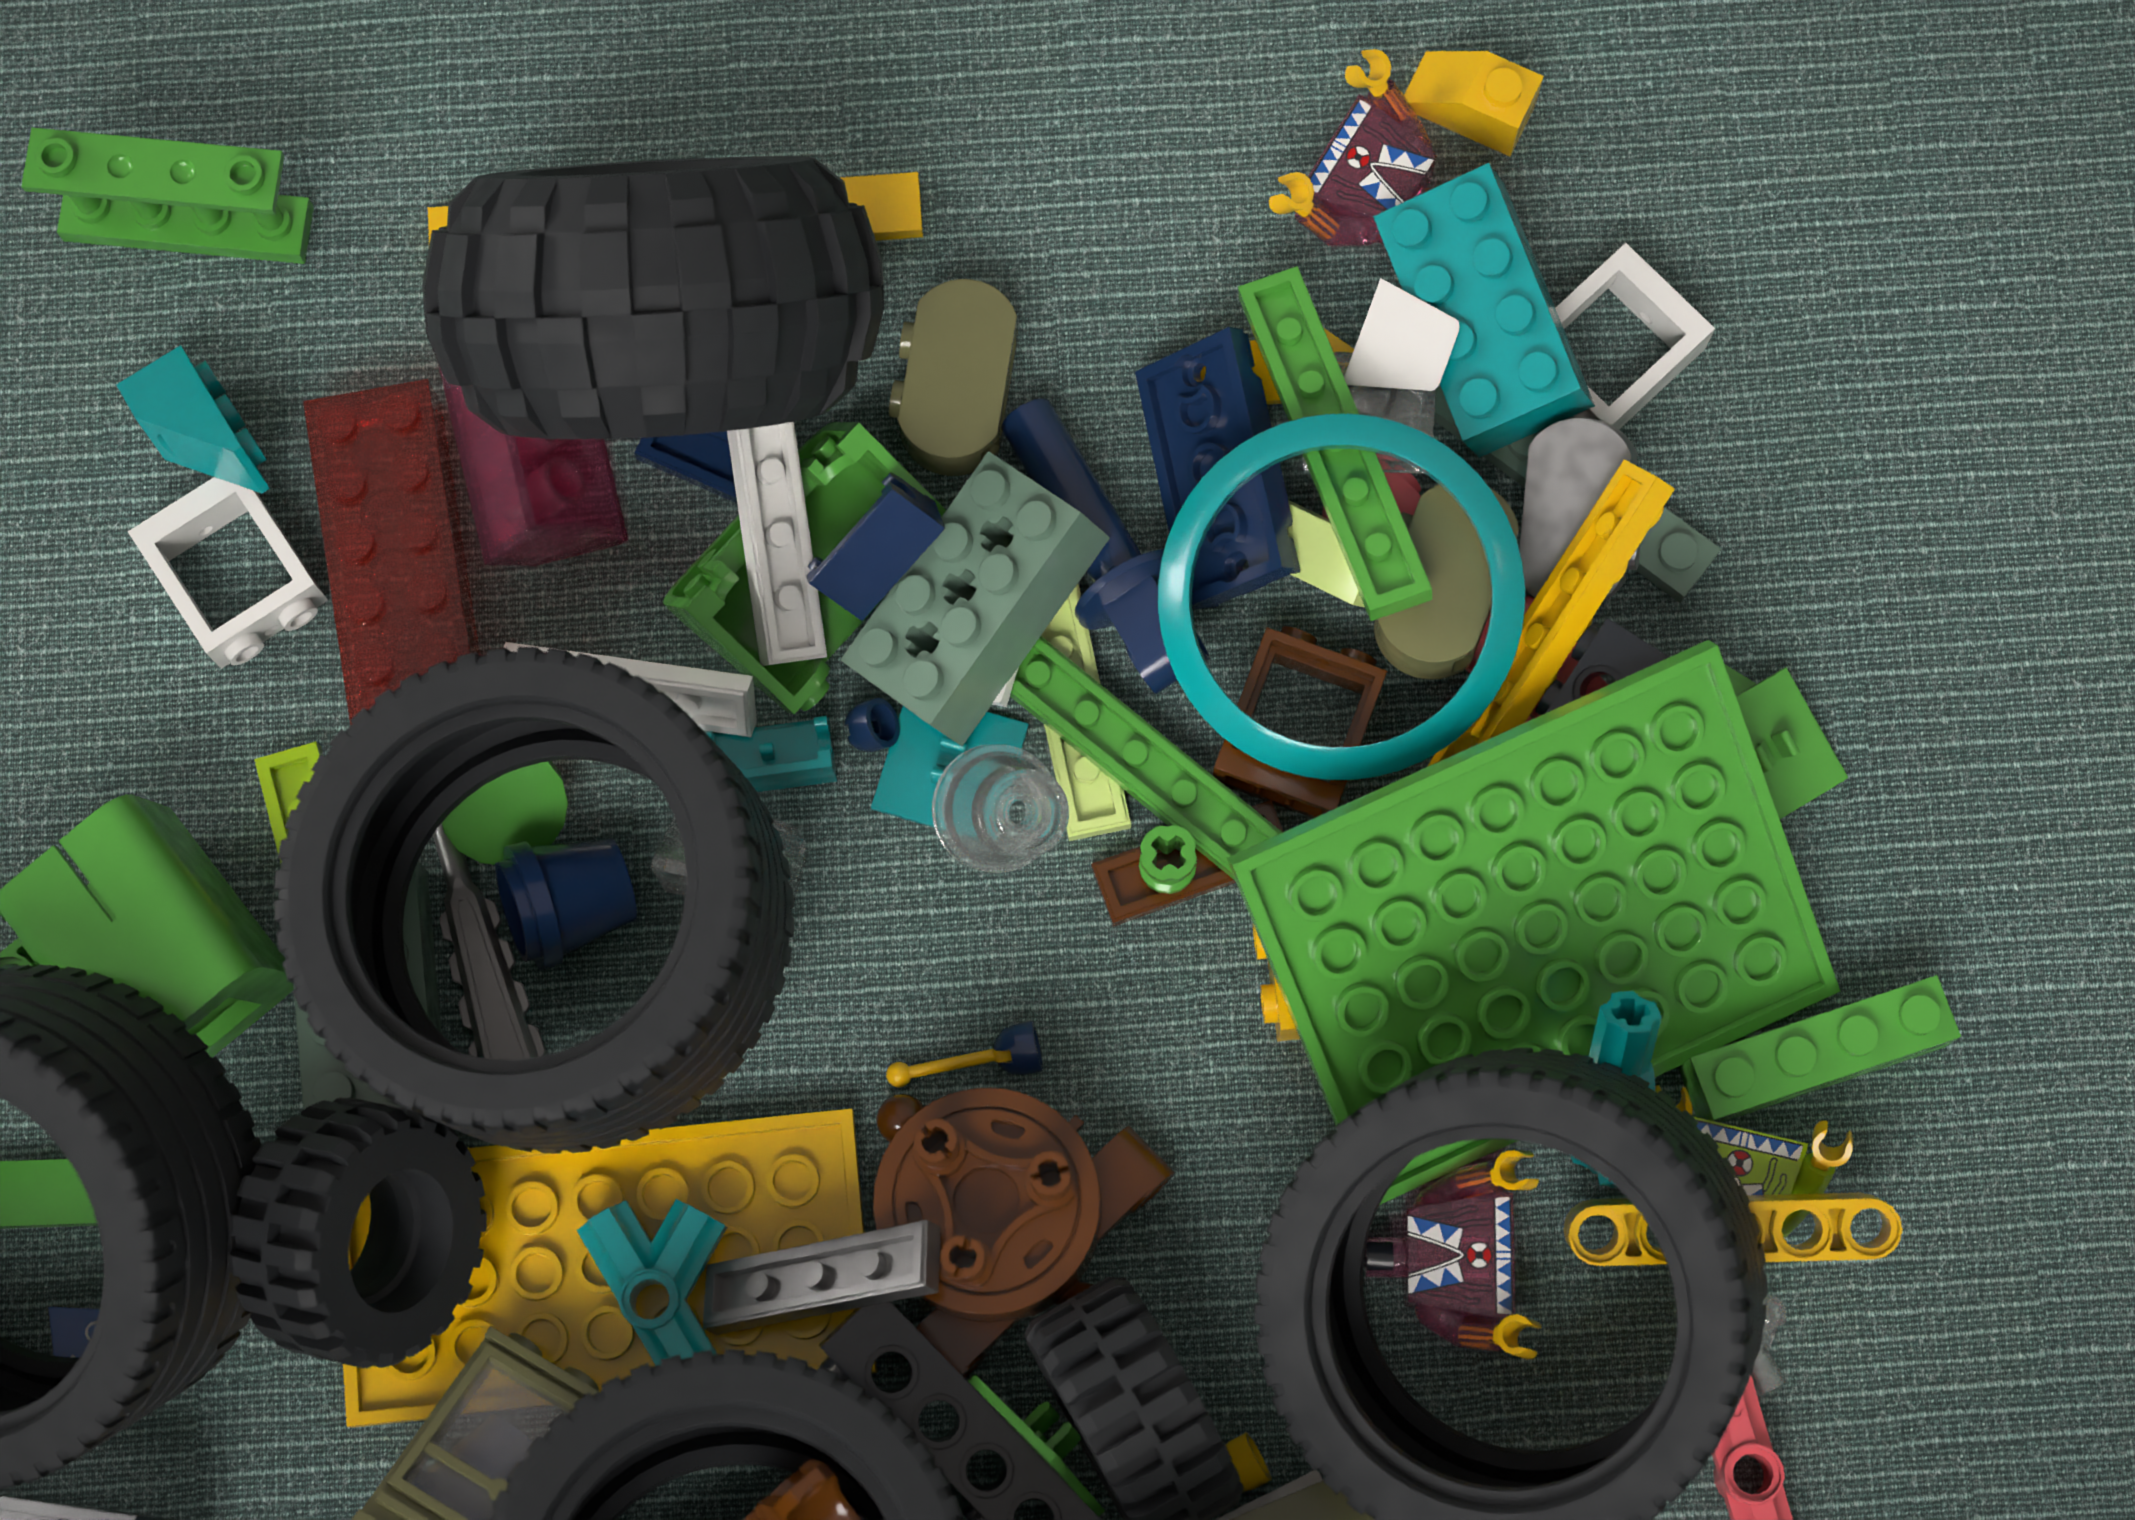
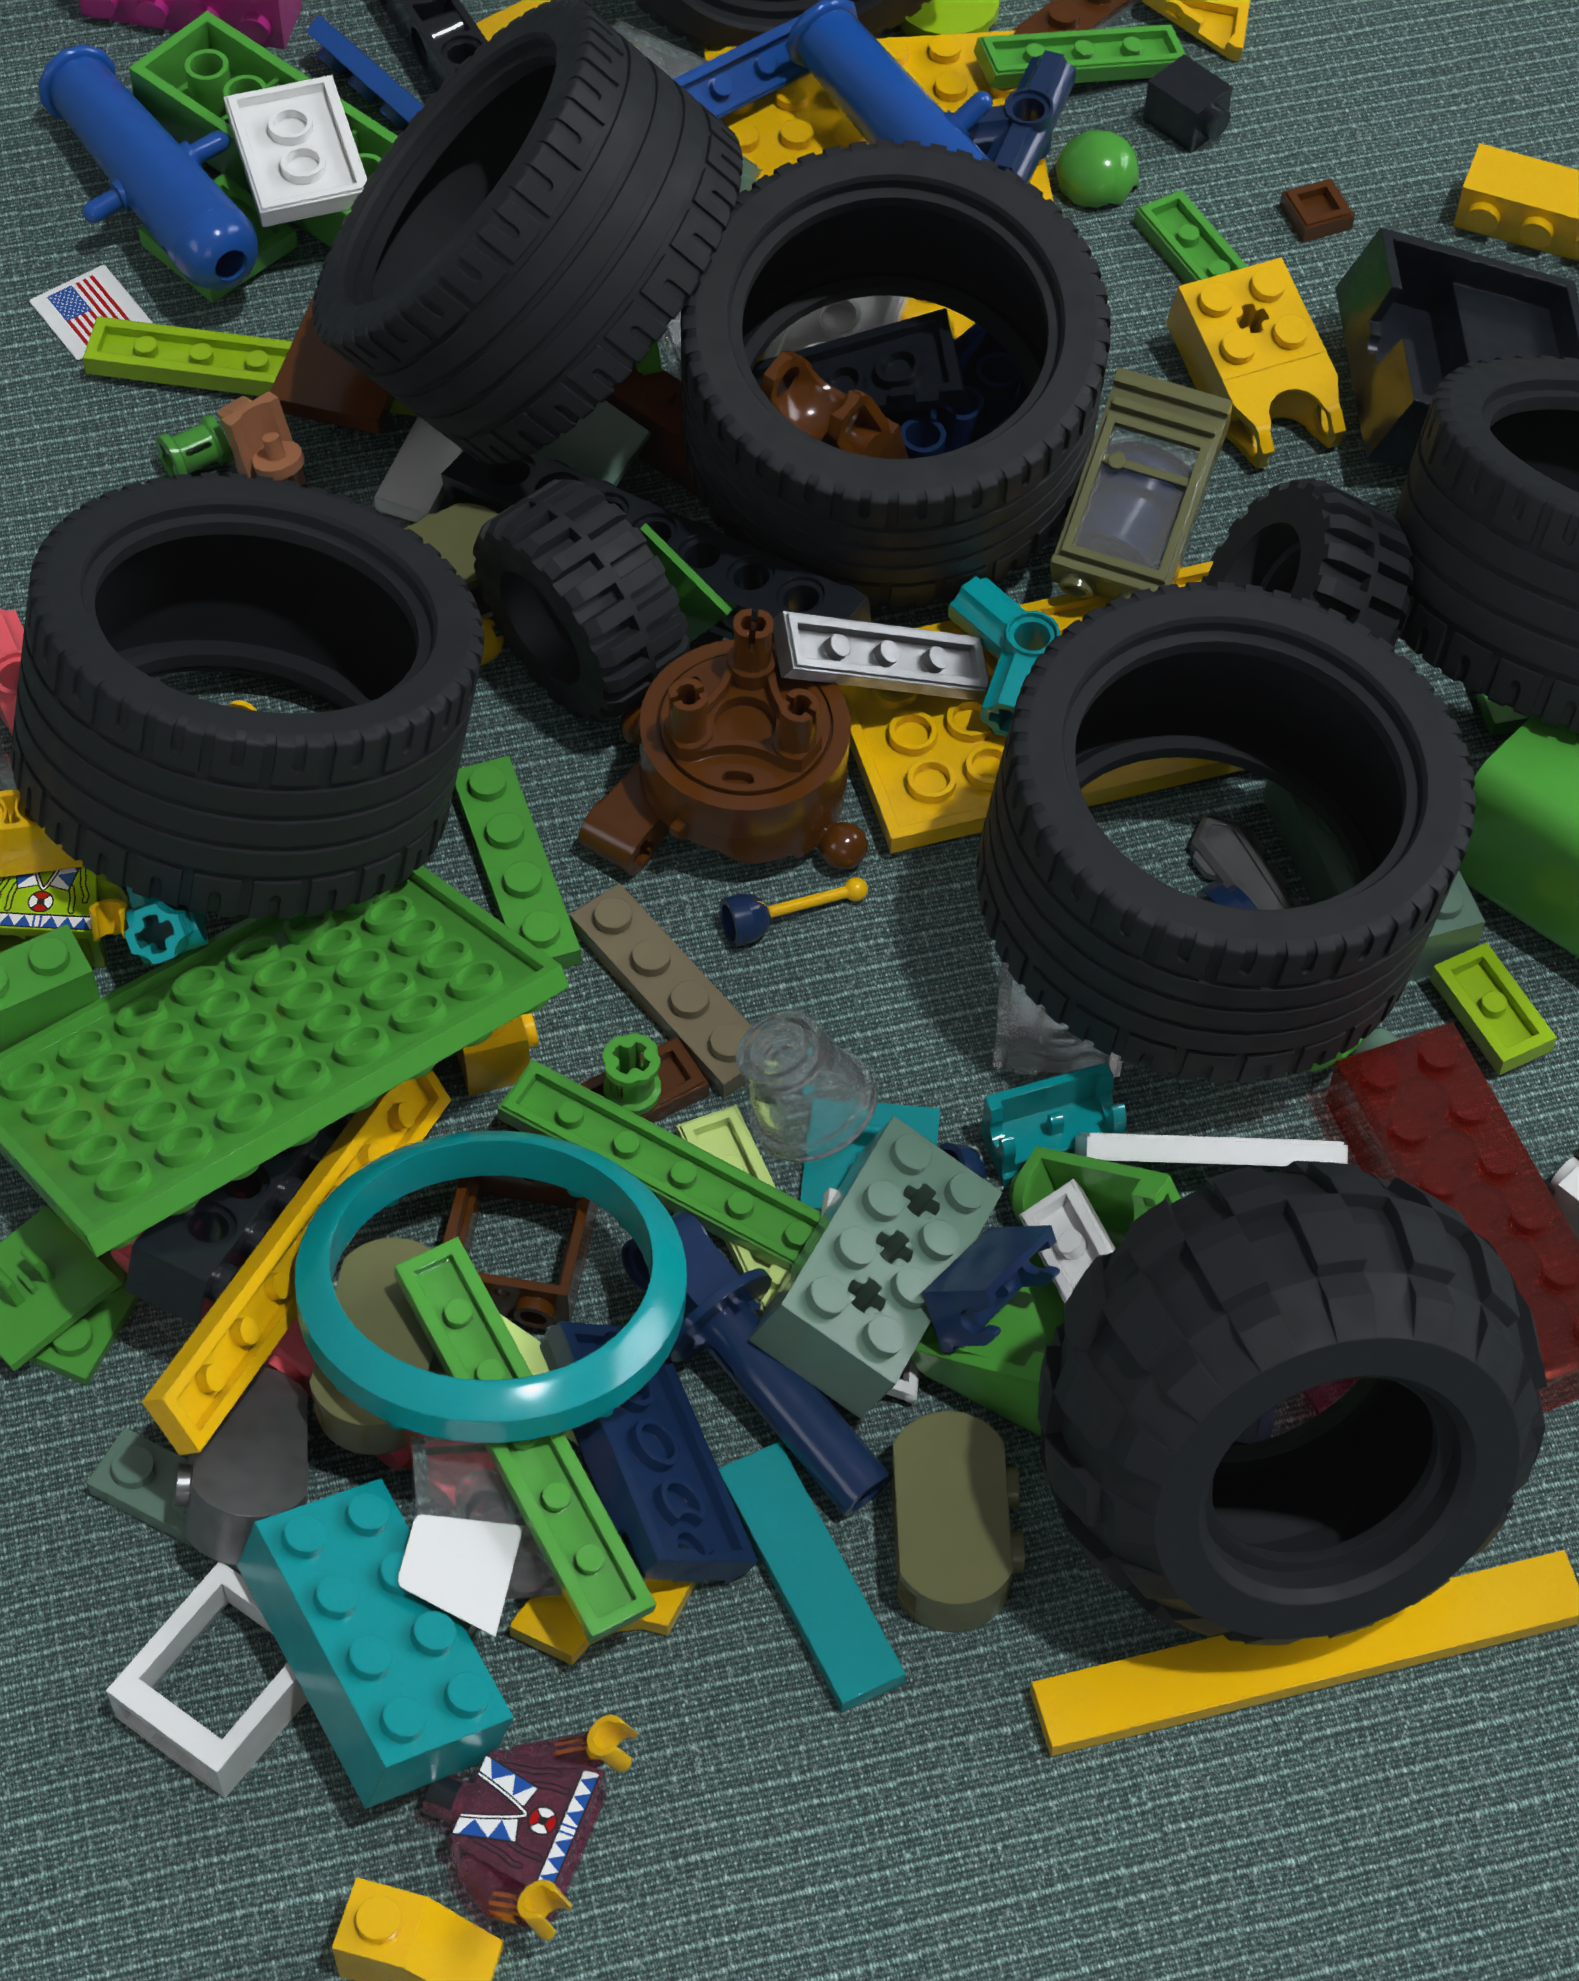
camera: 165 degrees right, 20 degrees down
none -> bright green plate [454,756,582,968]
none -> dark tan plate [569,883,775,1098]
none -> teal tile [718,1442,906,1713]

